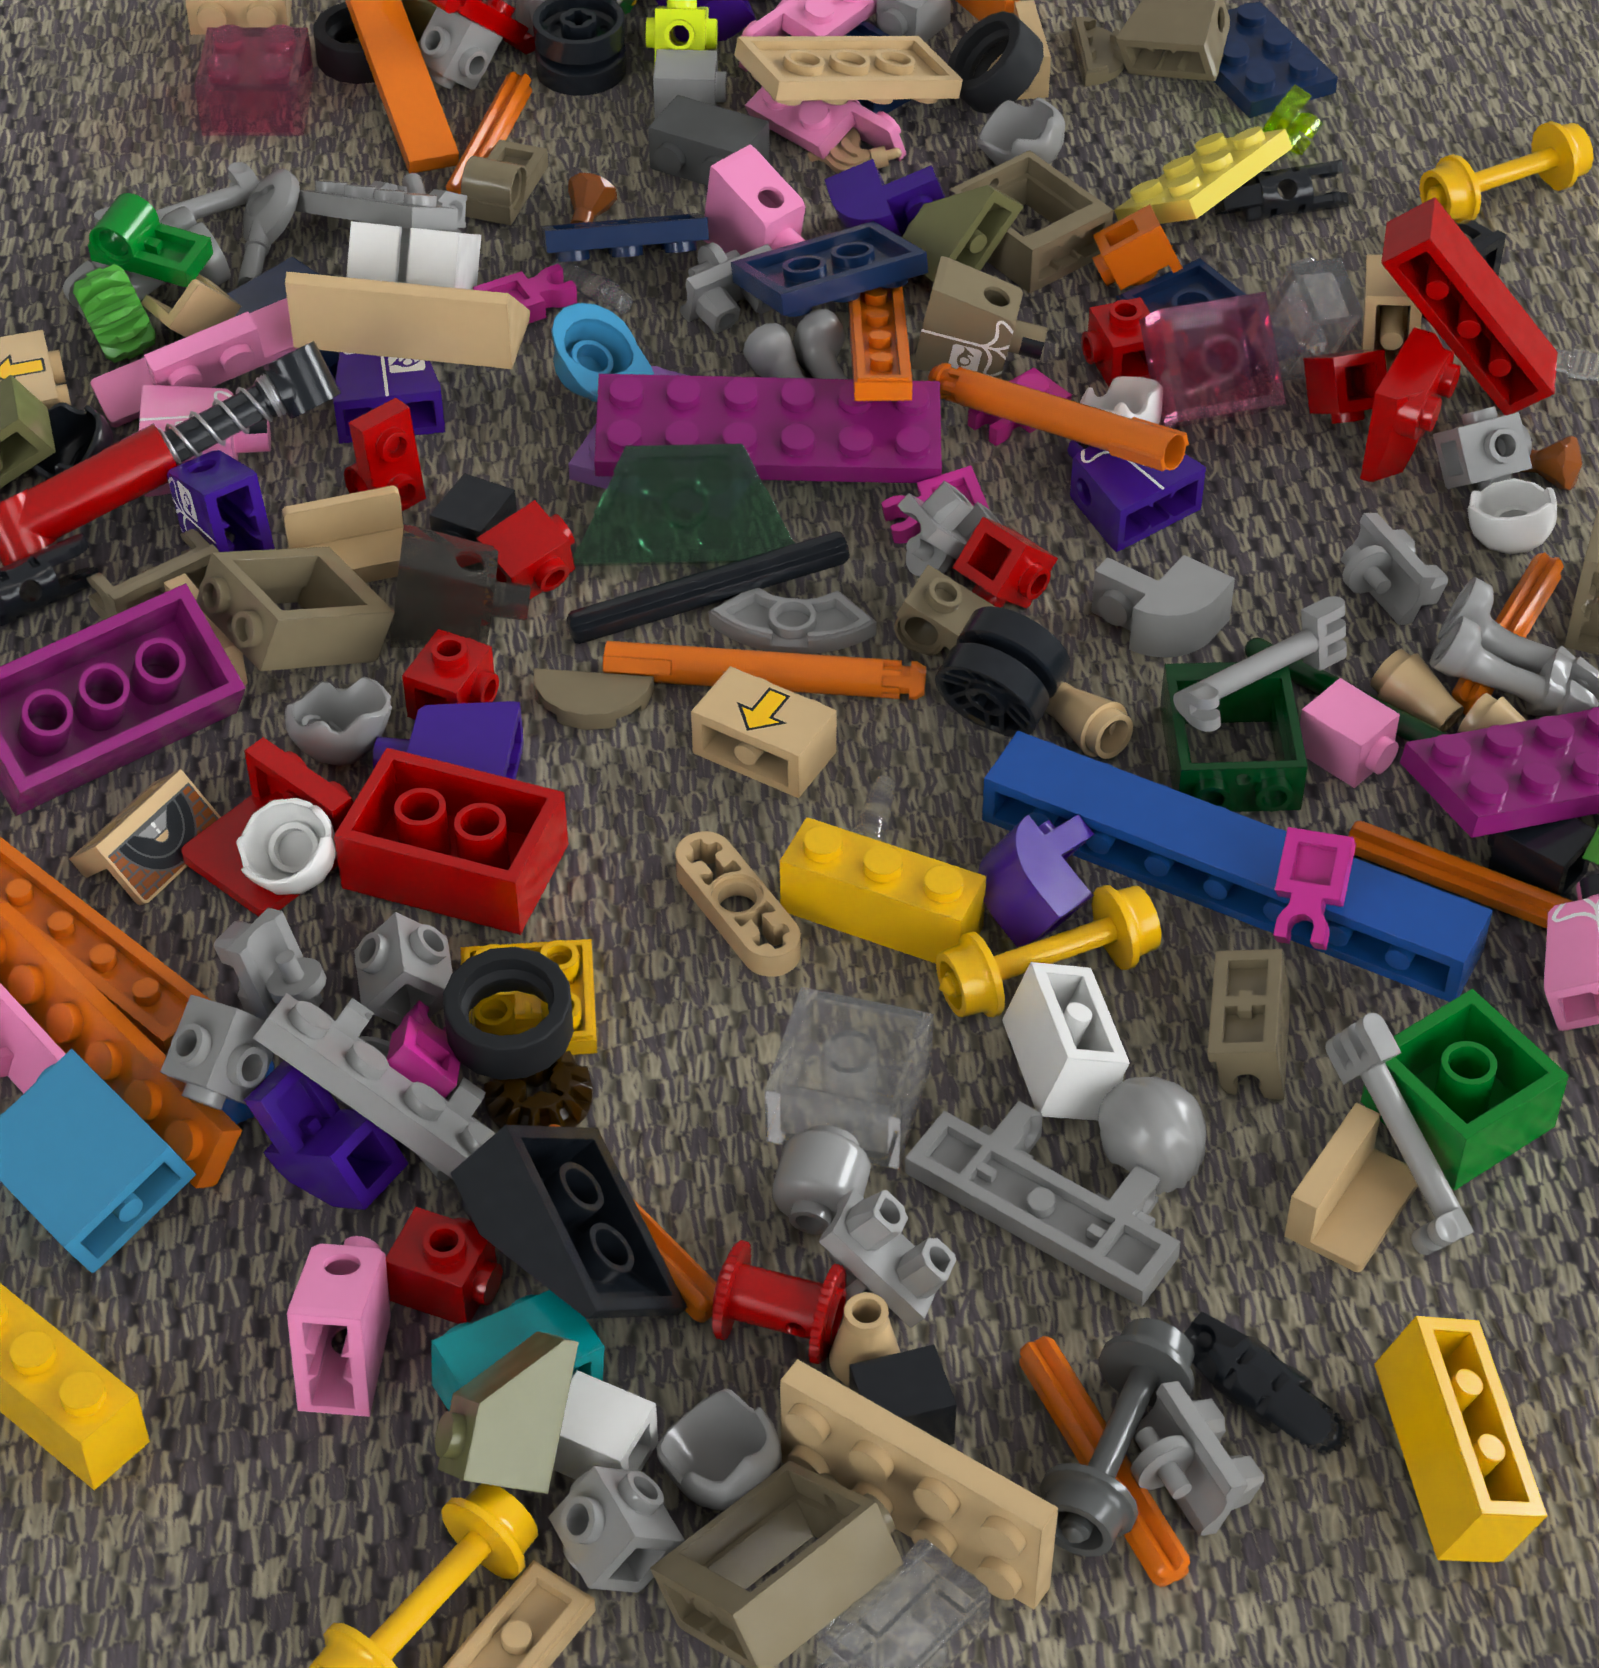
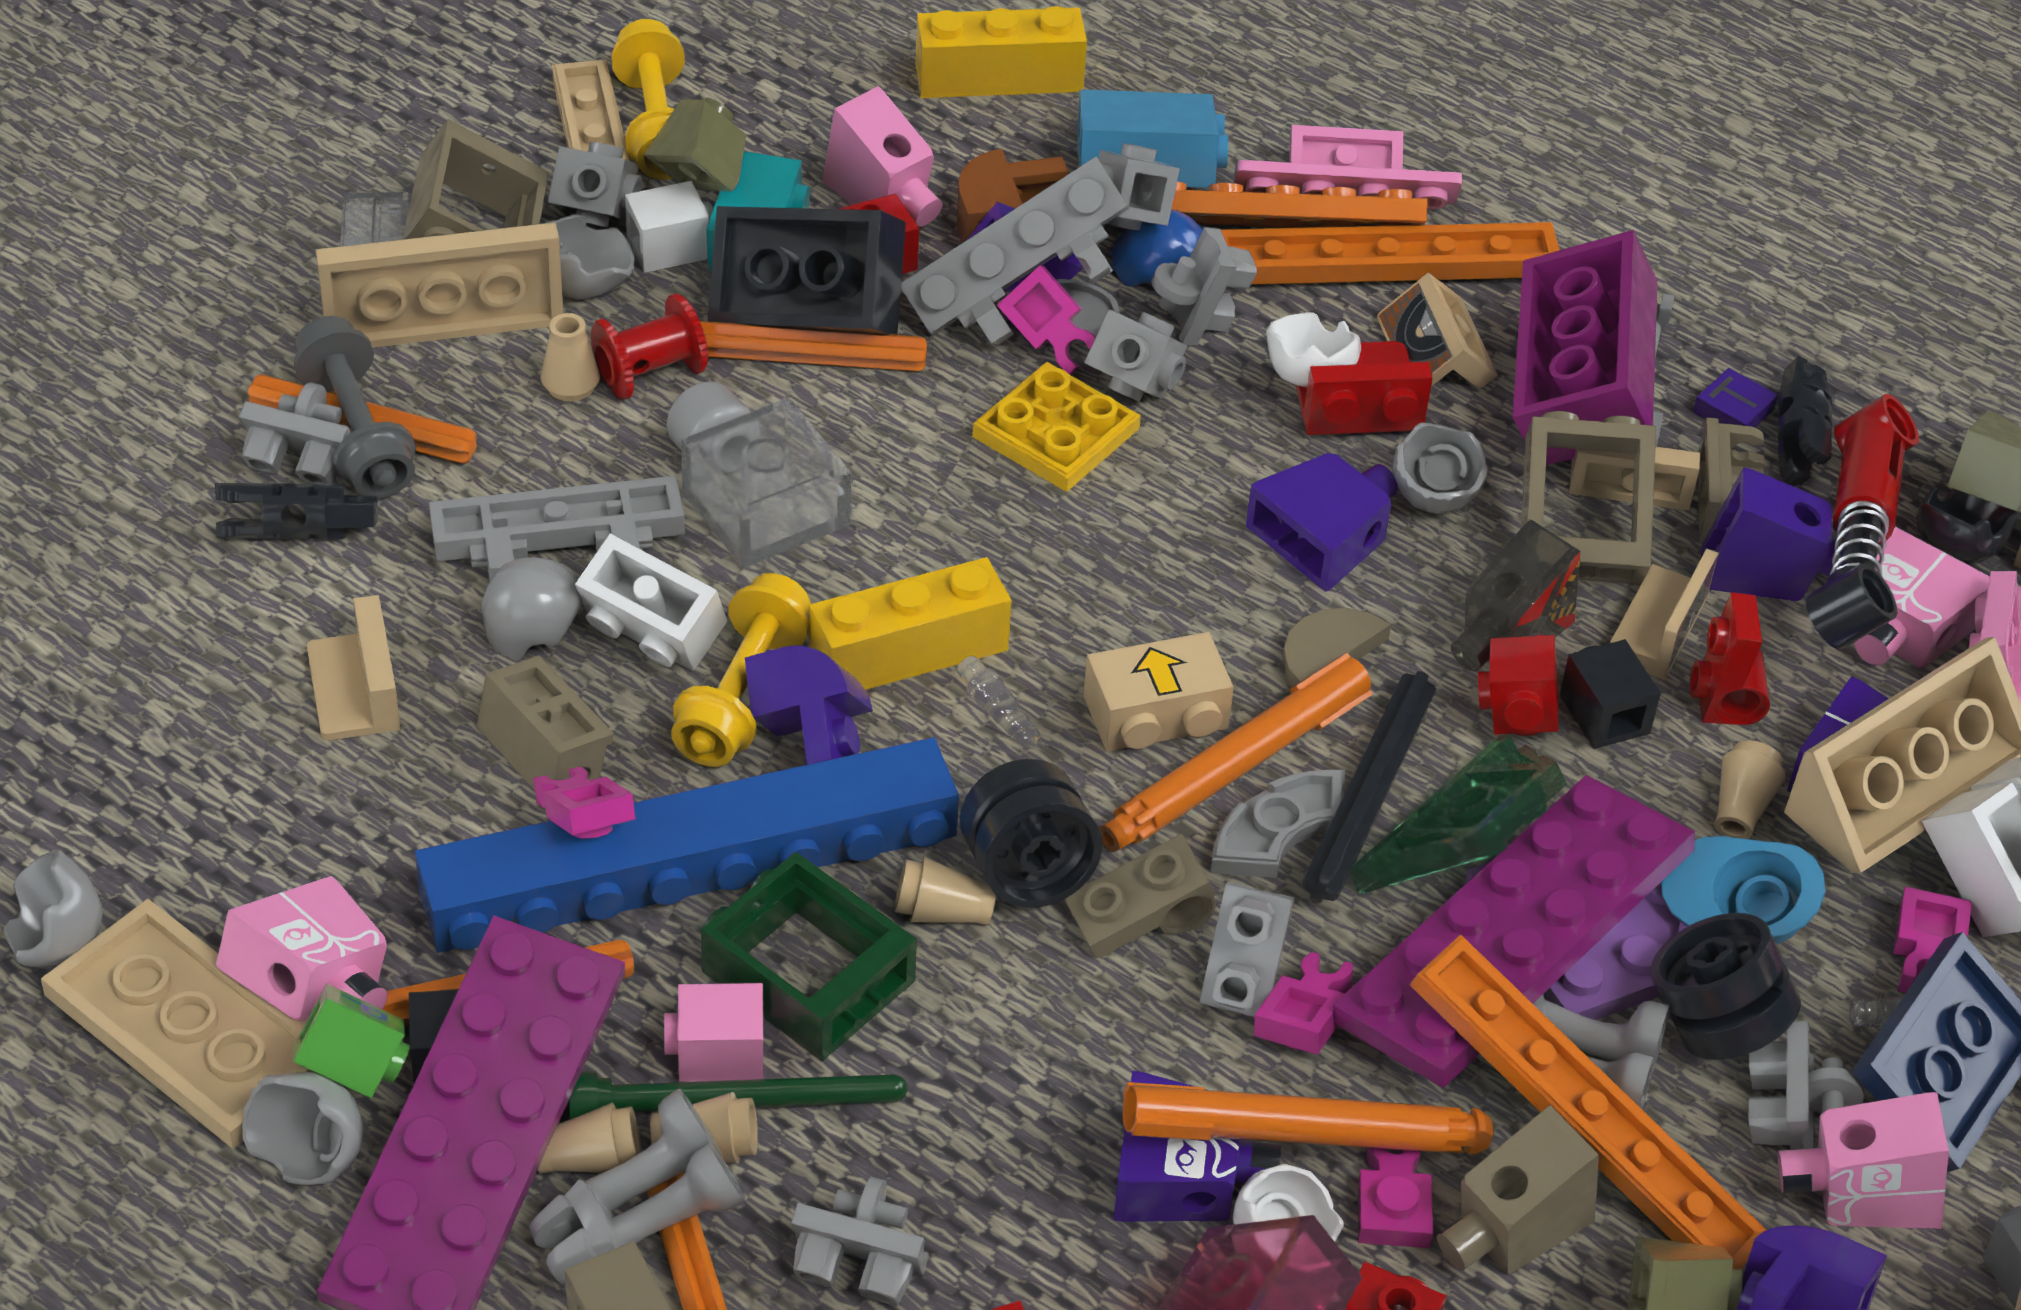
camera: 130 degrees right, 0 degrees up
red brick [334,748,569,935] -> none
red brick [402,629,499,719] -> none
black tyre [443,947,574,1080] -> none
dark brown gear [484,1050,593,1128] -> none
tan beam [675,831,801,977] -> none
dark blue plate [731,221,928,317] -> none
light grey hips [819,1189,956,1328] -> none
black brick [849,1344,957,1445] -> none
red brick [952,517,1058,608] -> none
light grey brick [1091,555,1235,657] -> none
light grey hinge [1173,596,1347,732] -> none
light grey hinge [1325,1013,1474,1255] -> none
green brick [1360,989,1569,1191] -> none
yellow brick [1374,1316,1547,1562] -> none
none -> dark orange brick [957,149,1068,243]
none -> black wheel [1650,913,1801,1060]
none -> dark purple tile [1693,368,1778,428]
none -> tan cone [1714,740,1786,839]

